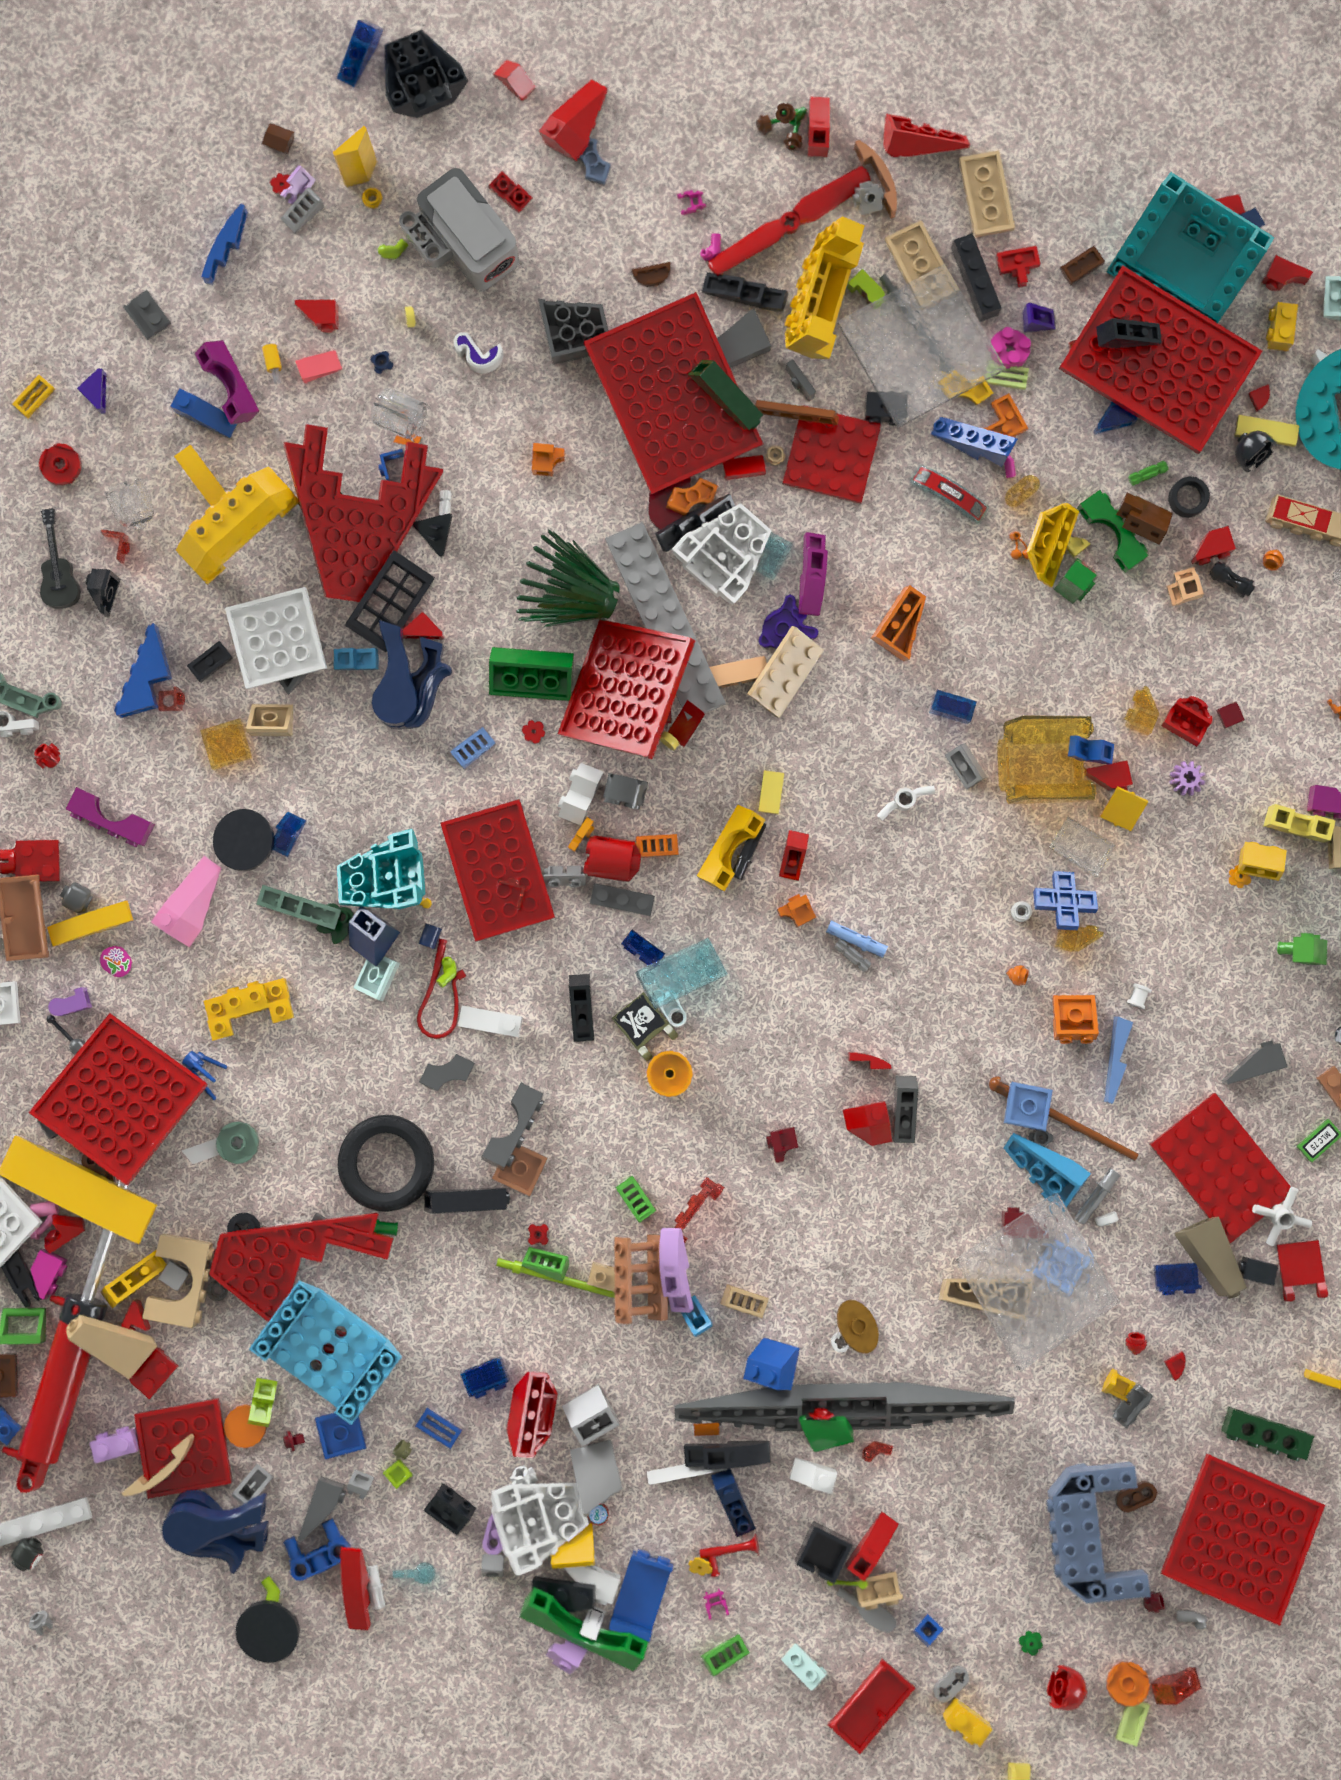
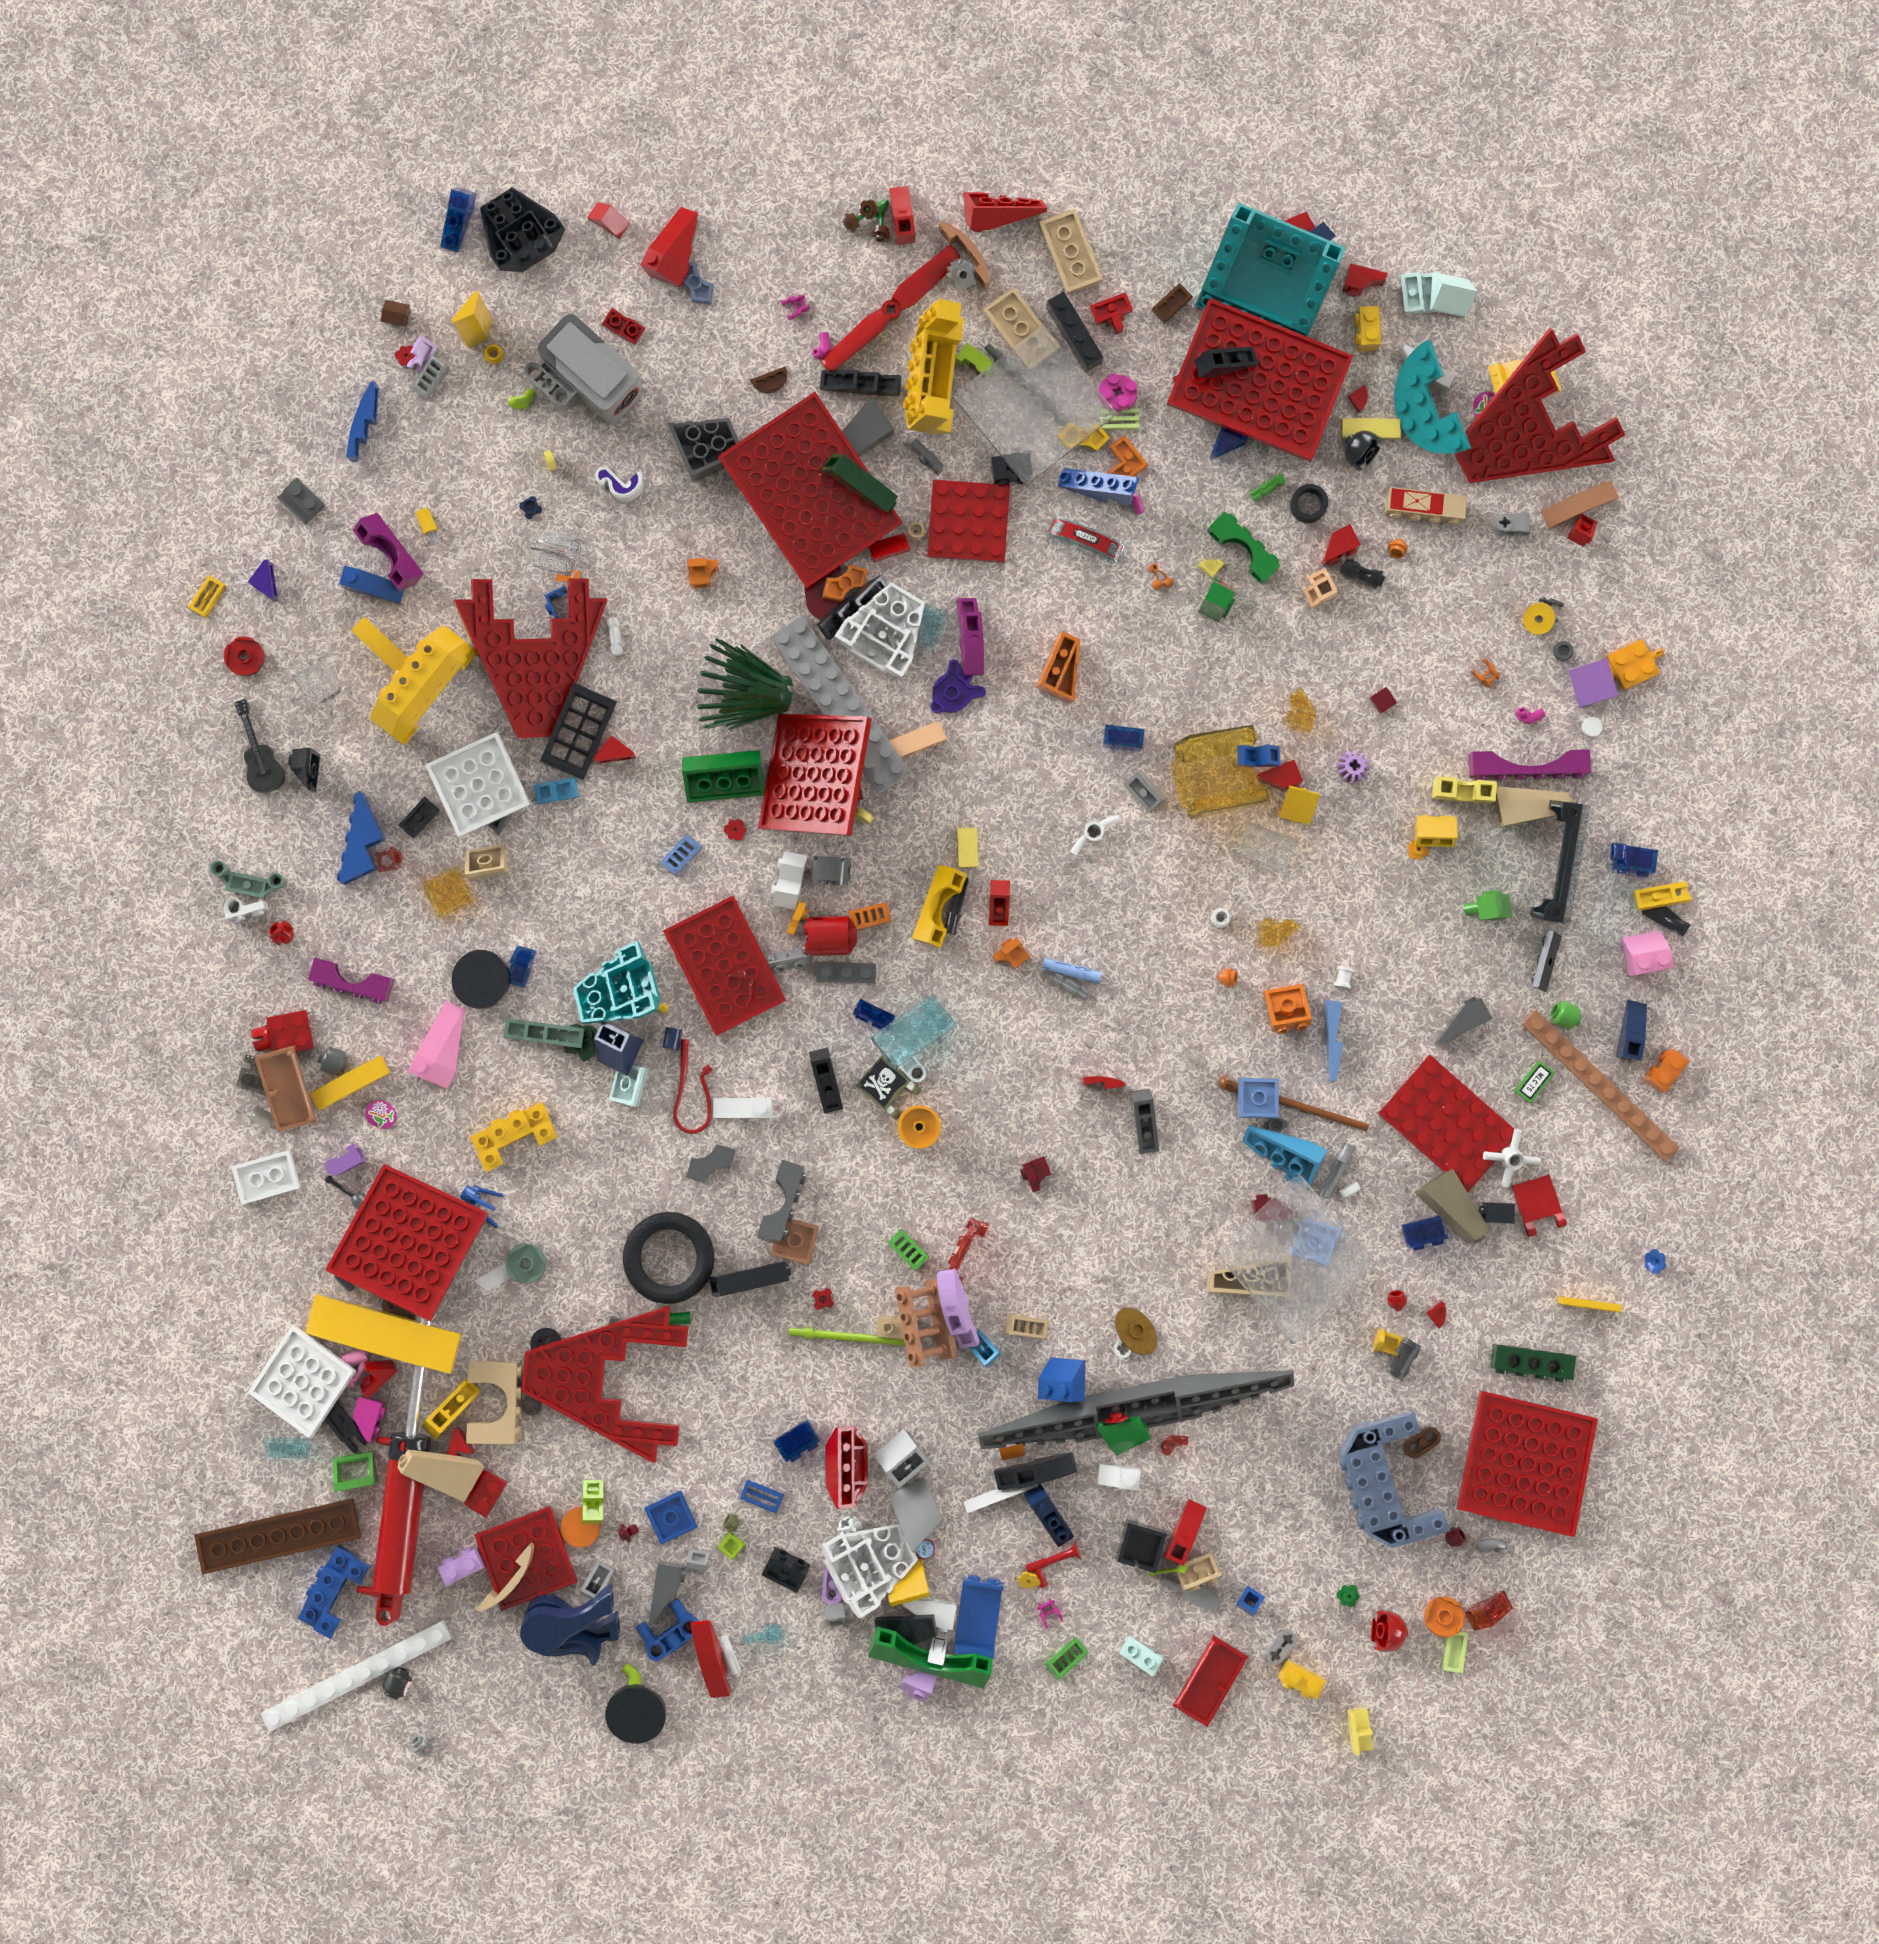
camera: 15 degrees left, 0 degrees up
clear red bracket [100,529,130,564] -> none
light grey slope [159,1260,189,1291] -> none
medium azure slope [249,1281,402,1425] -> none
red slope [295,299,338,333] -> none
coral slope [295,350,342,384] -> none
dark blue animal [372,620,452,730] -> none
black piece [413,513,452,557] -> none
lime arm [436,957,457,988] -> none
bright green slope [522,1247,569,1281] -> none
red sticker [668,699,706,747] -> none
tan plate [747,626,824,718] -> none
dark orange tile [755,400,839,425] -> none
red slope [843,1101,892,1146] -> none
clear yellow beam [1004,475,1040,507] -> none
dark purple slope [1022,303,1056,333] -> none
yellow wedge [1027,503,1079,588] -> none
plate [1033,871,1098,930] -> none
reddish brown piece [1116,492,1173,545] -> none
red slope [1161,696,1213,747] -> none

